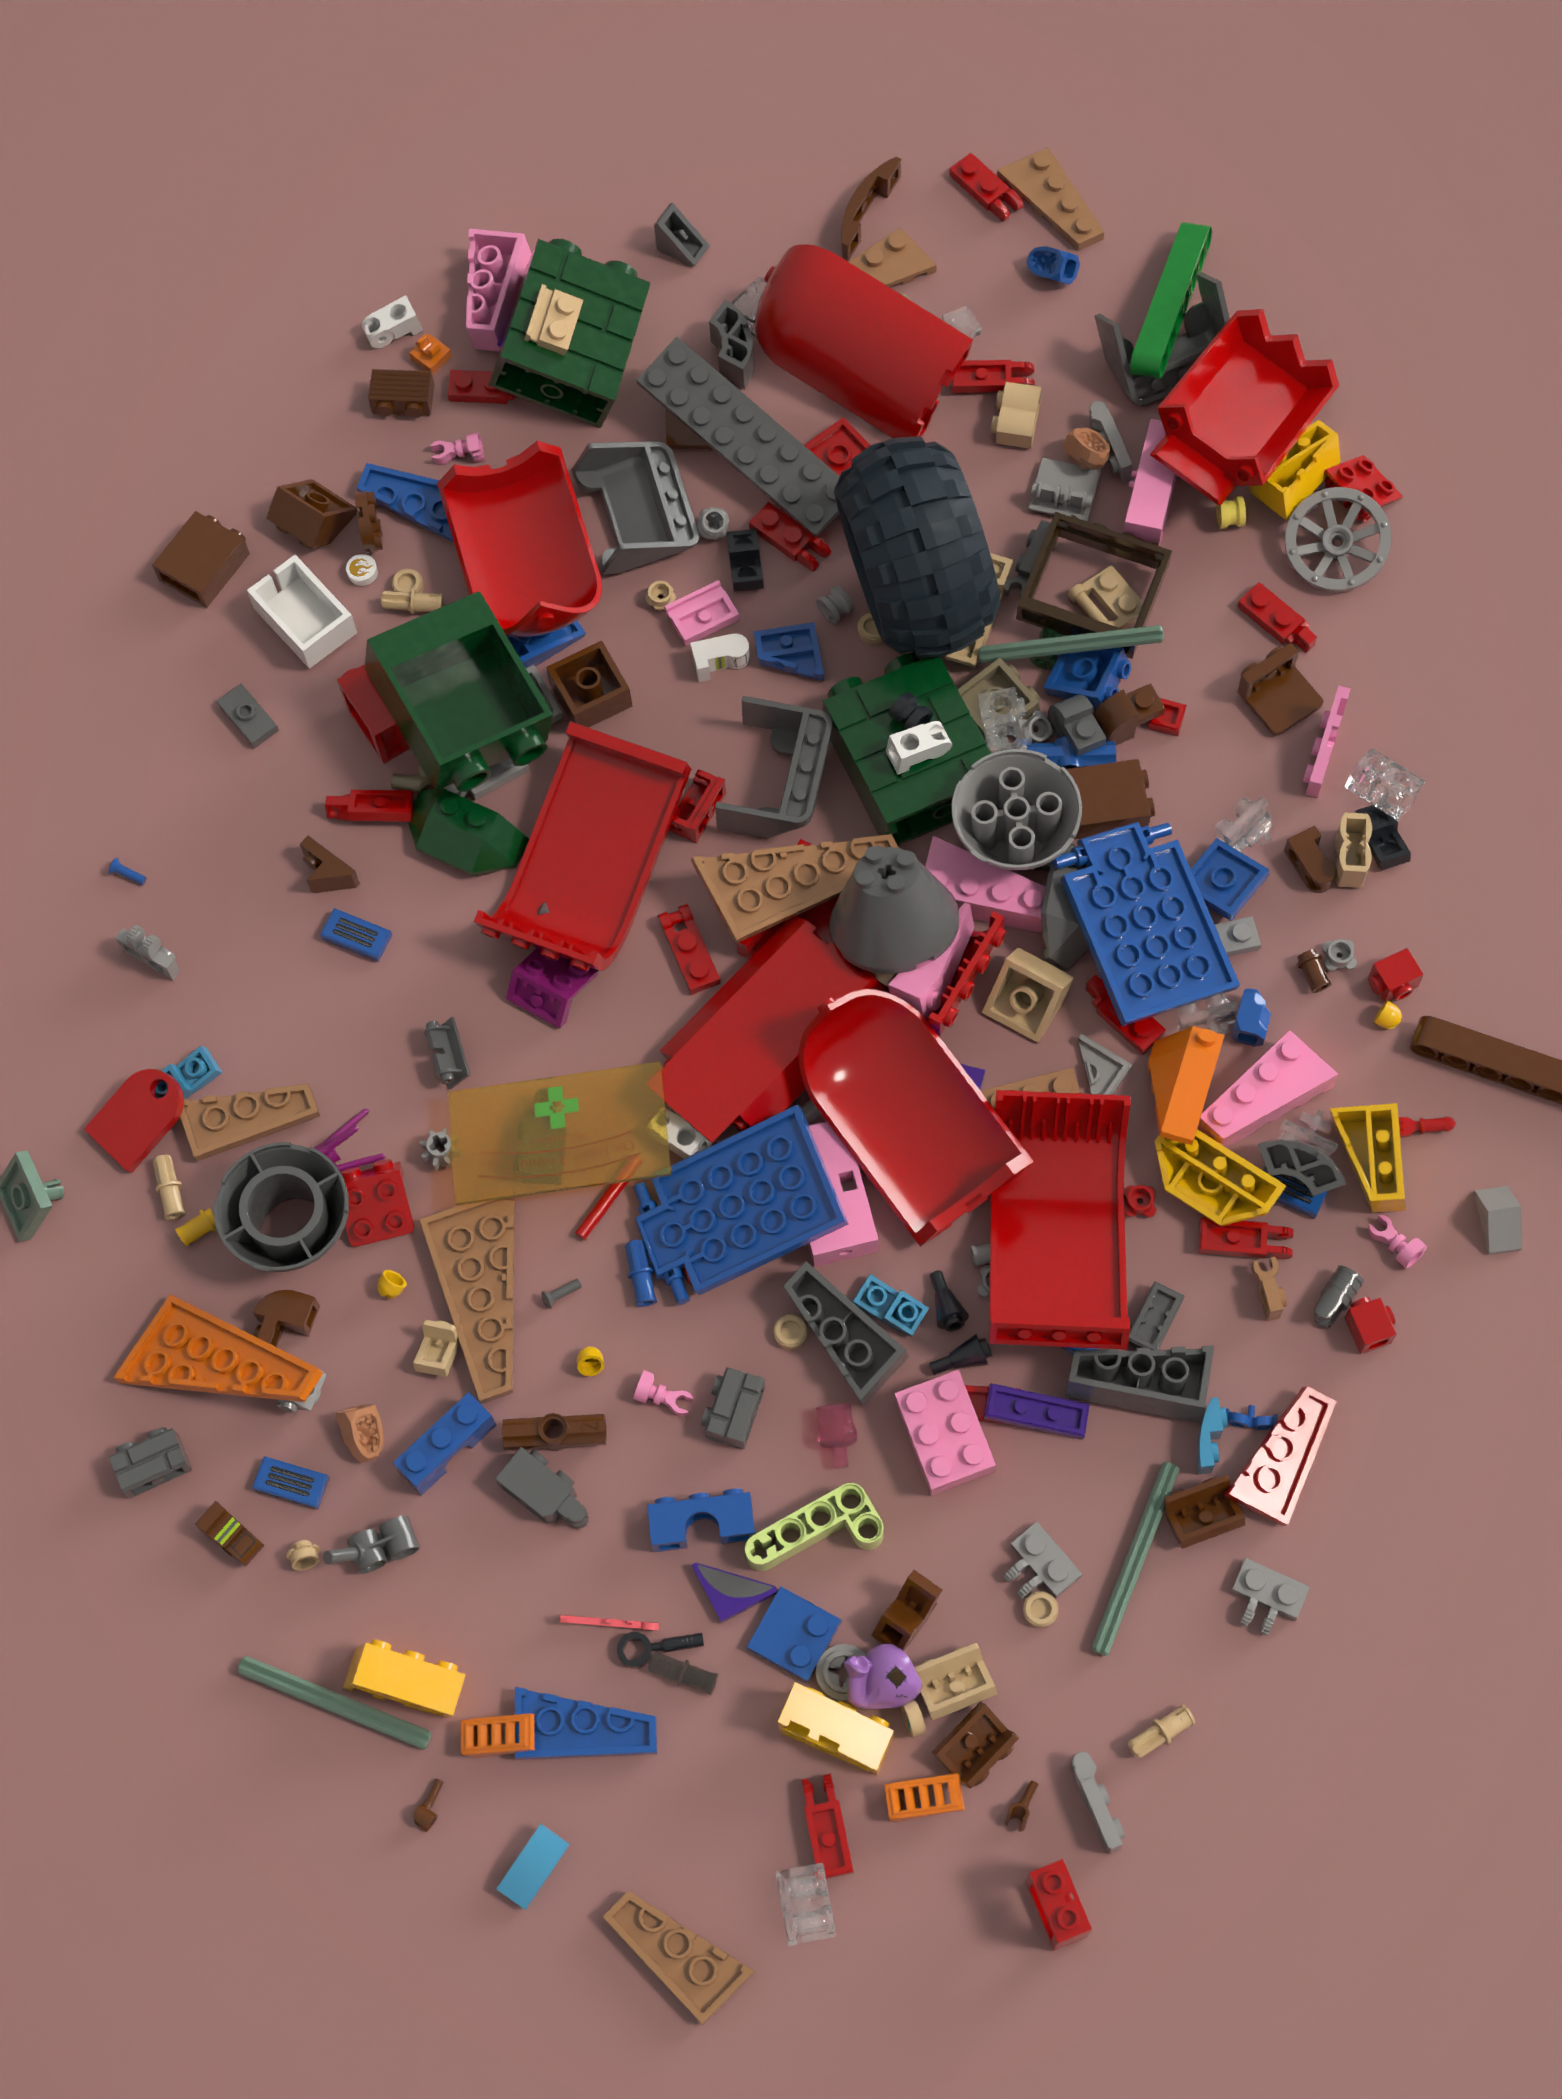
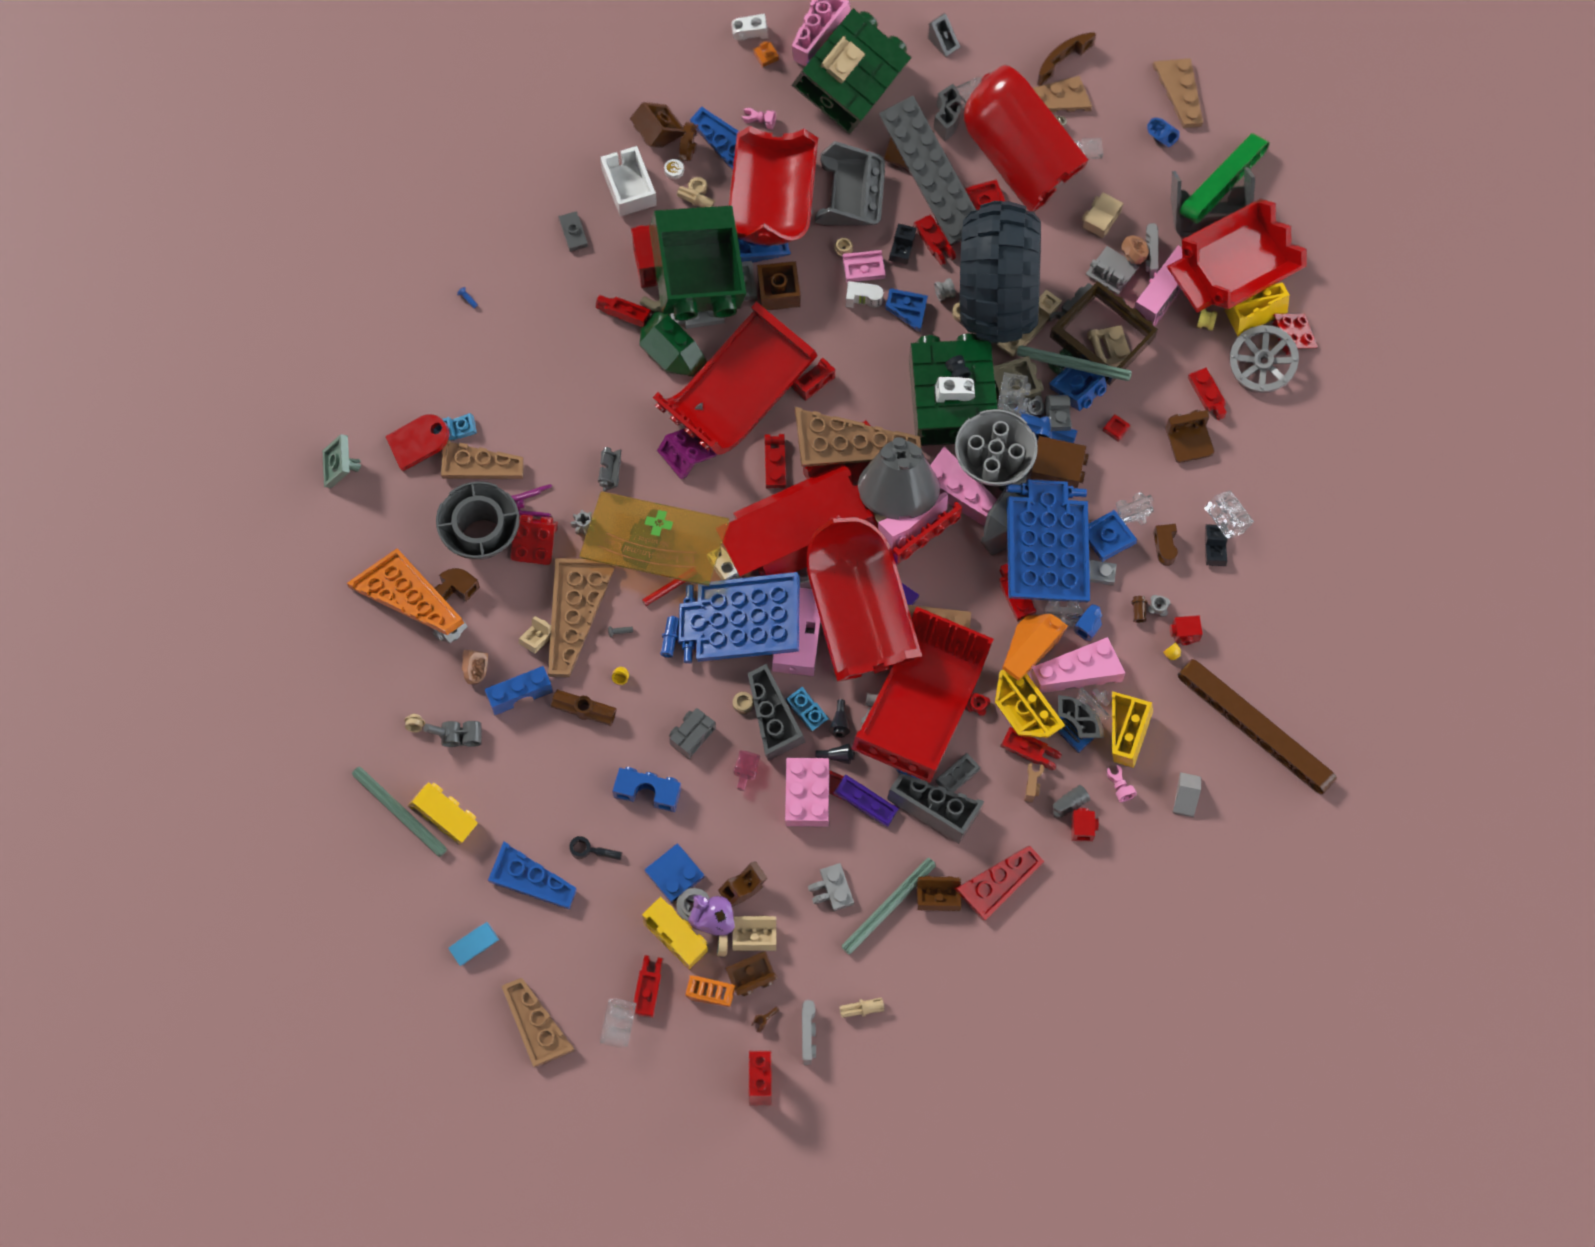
camera: 15 degrees right, 0 degrees up
dark grey brick [109,1427,192,1499] -> none
light grey hinge [115,925,181,981] -> none
reddish brown brick [152,511,250,608] -> none
tan axle [153,1154,186,1220] -> none
yellow pin [175,1208,216,1246] -> none
reddish brown leg [195,1501,264,1567] -> none
blue tile [252,1456,330,1510] -> none
reddish brown slope [300,835,360,893] -> none
blue tile [320,908,392,962] -> none
reddish brown brick [368,369,434,418] -> none
yellow hinge [377,1270,406,1299] -> none
reddish brown hand [414,1779,444,1832] -> none
red hinge [447,370,517,404] -> none
orange slope [461,1714,535,1758] -> none
dark grey hinge [495,1447,589,1529] -> none
coral piece [560,1614,659,1630] -> none
bright pink piece [633,1370,693,1416] -> none
clear smoke axle [648,1652,719,1695] -> none
tile [692,1563,778,1623] -> none
light grey piece [697,507,729,540] -> none
dark grey windscreen [715,696,832,838] -> none
yellowish green beam [745,1483,884,1571] -> none
red hinge [949,153,1024,221] -> none
red hinge [951,360,1035,393] -> none
tan slope [982,947,1075,1043] -> none
tan tile [1023,1591,1058,1628] -> none
light grey tile [1078,1033,1132,1095] -> none
reddish brown brick [1093,683,1165,745] -> none
dark azure slope [1196,1397,1228,1475] -> none
blue piece [1226,1405,1277,1430] -> none
light grey hinge [1231,1558,1310,1636] -> none
bright pink wing [1303,685,1351,798] -> none
tan brick [1335,812,1372,888] -> none
red piece [1399,1116,1456,1138] -> none

